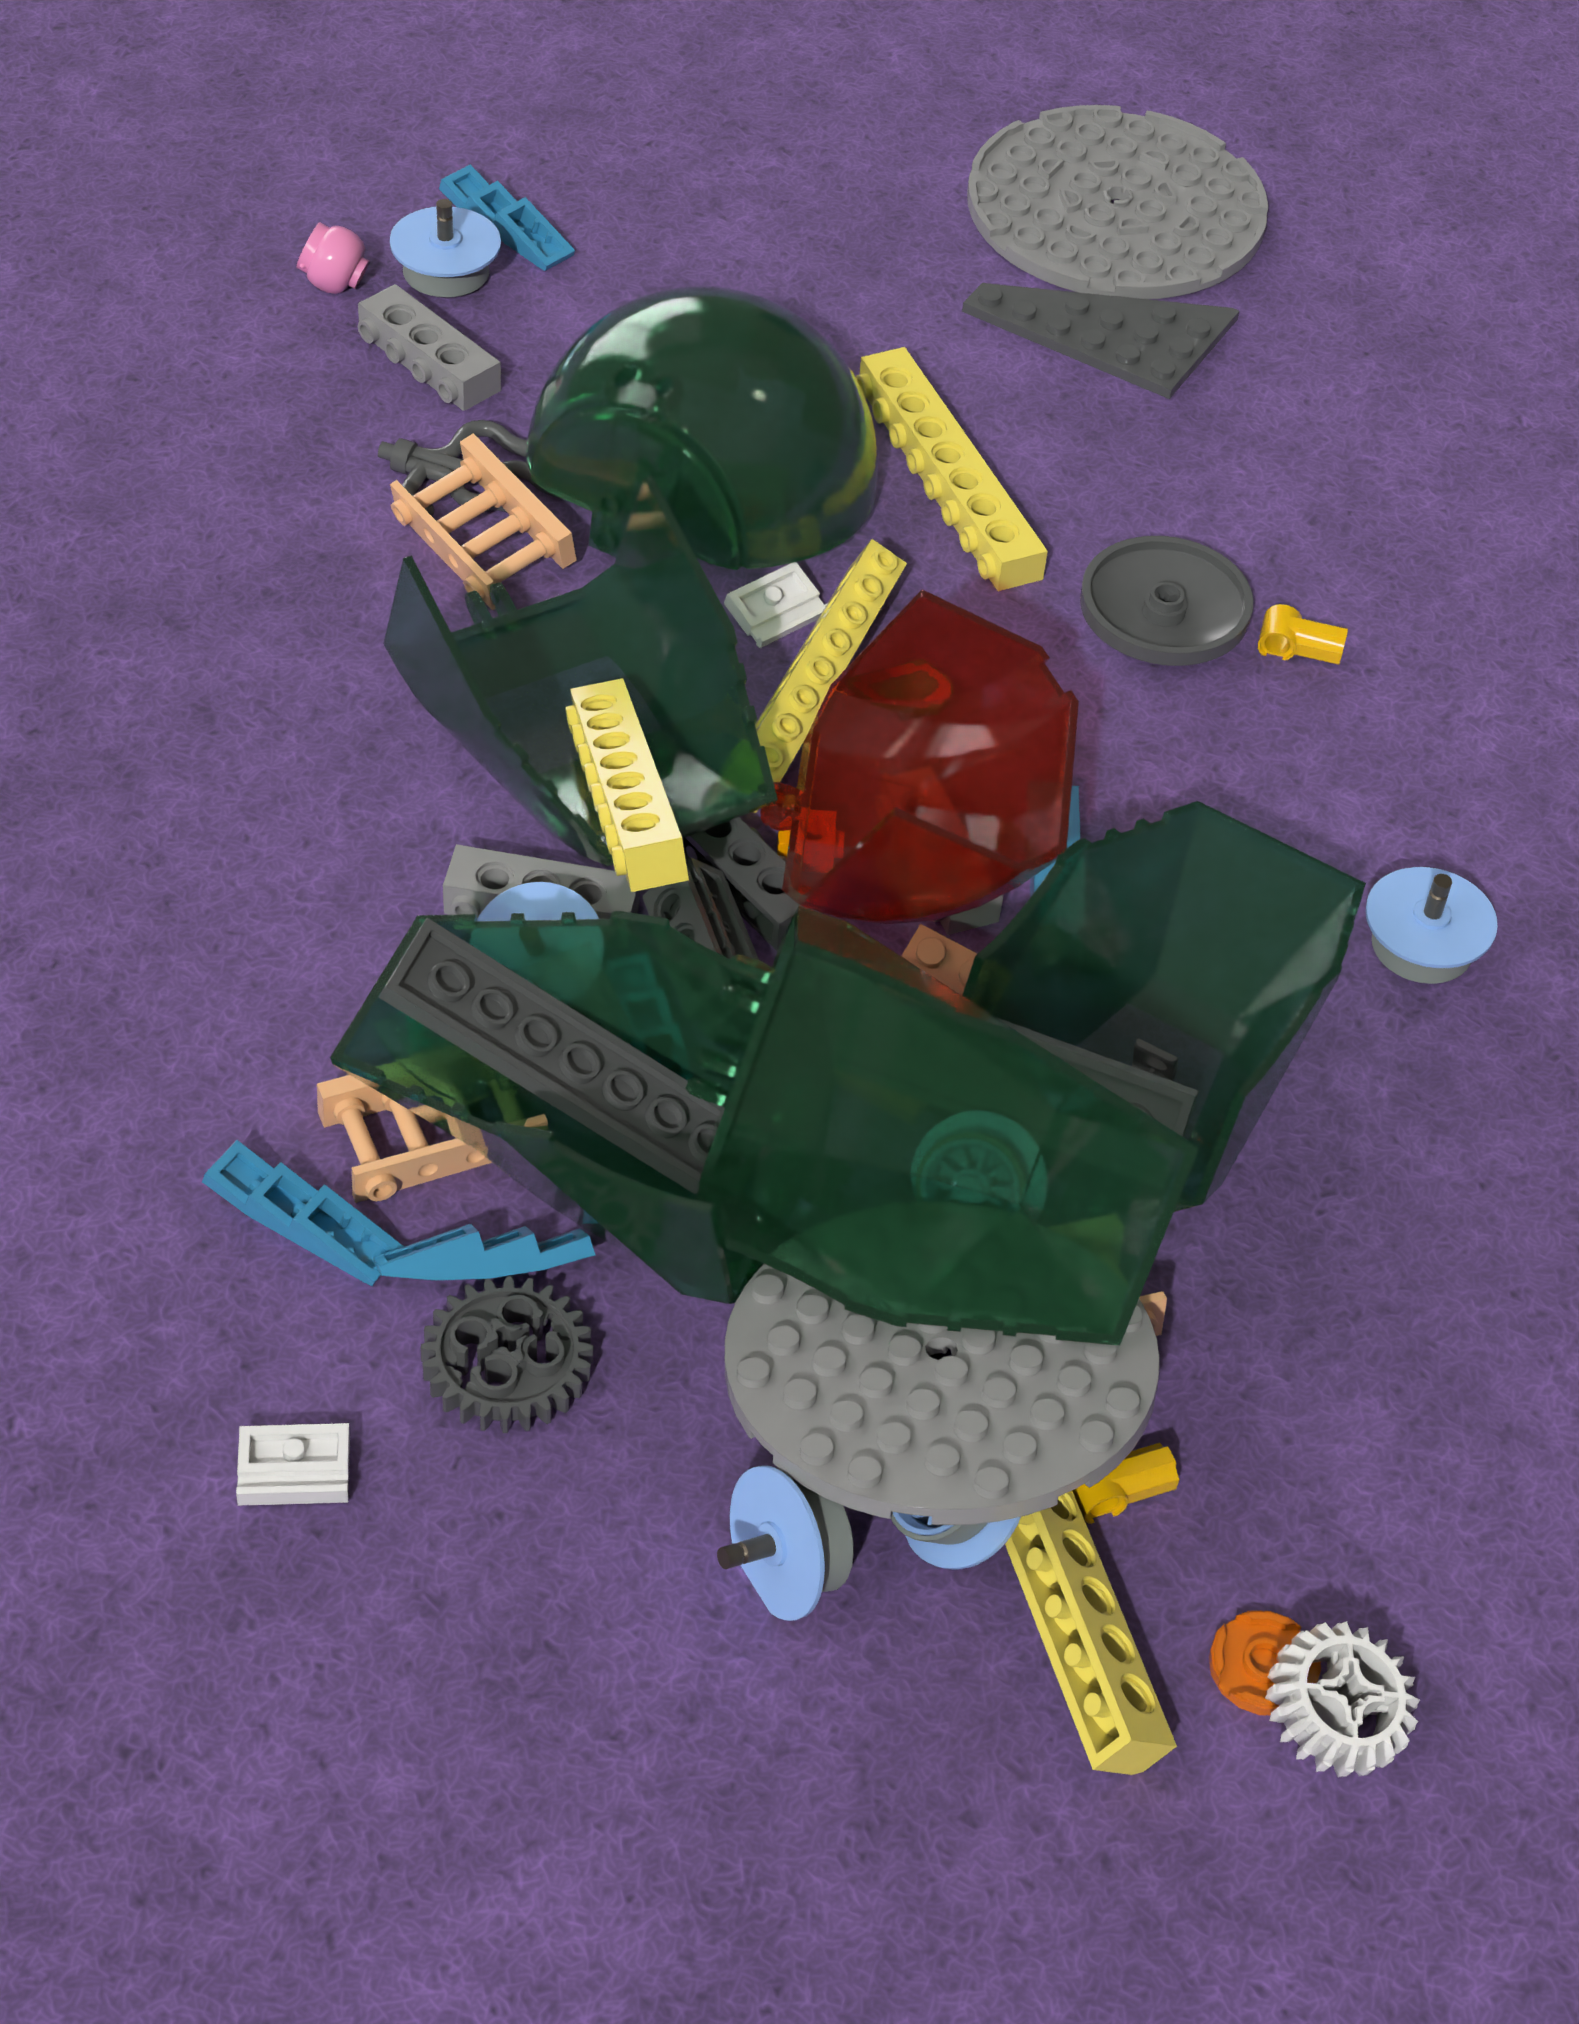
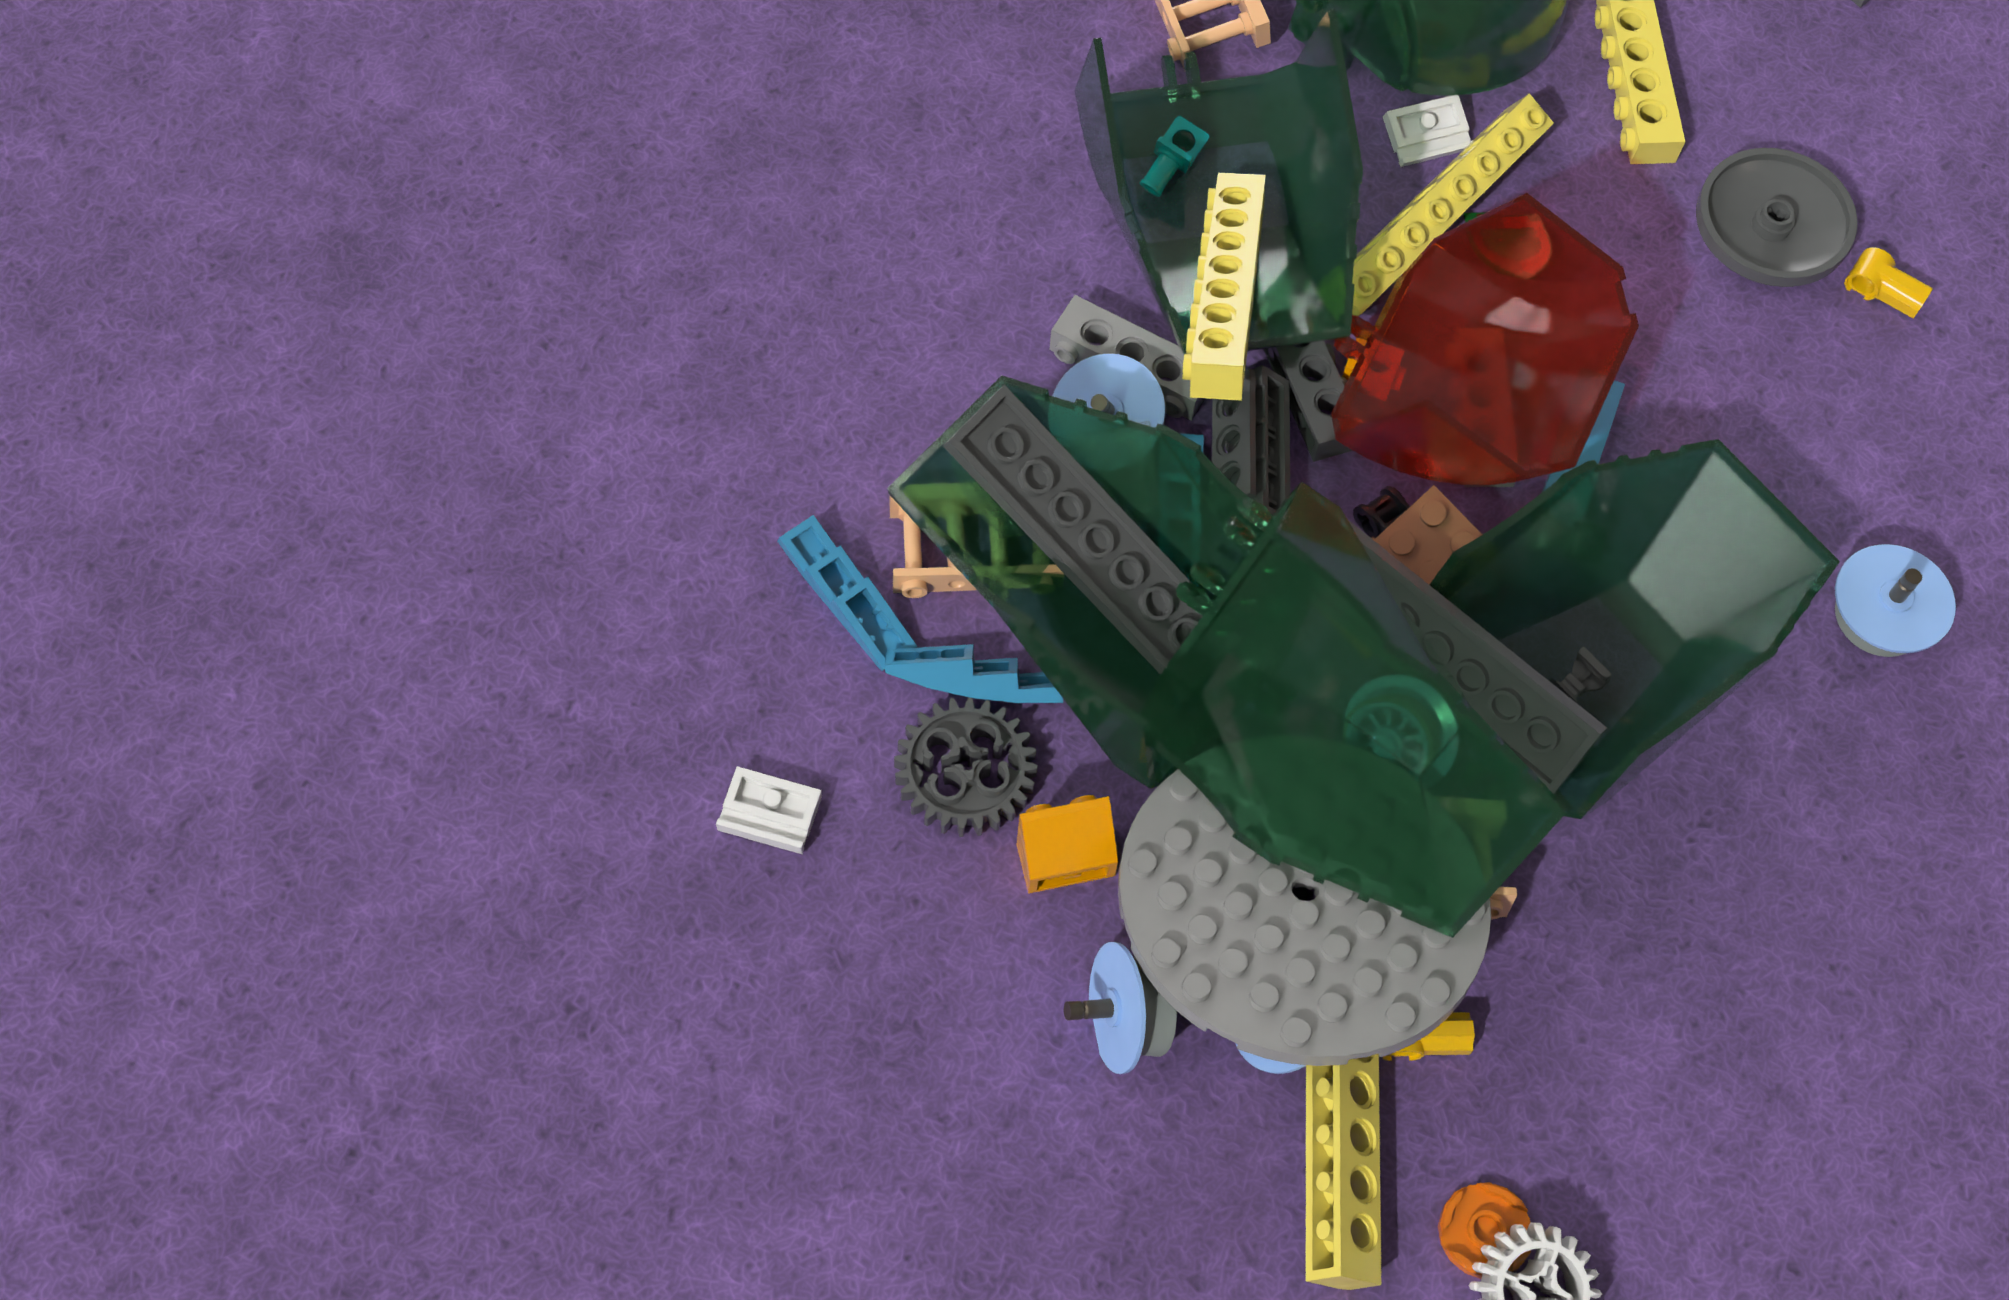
camera: 20 degrees right, 15 degrees up
none -> light orange slope [1016,795,1118,894]
none -> teal bracket [1140,116,1209,197]

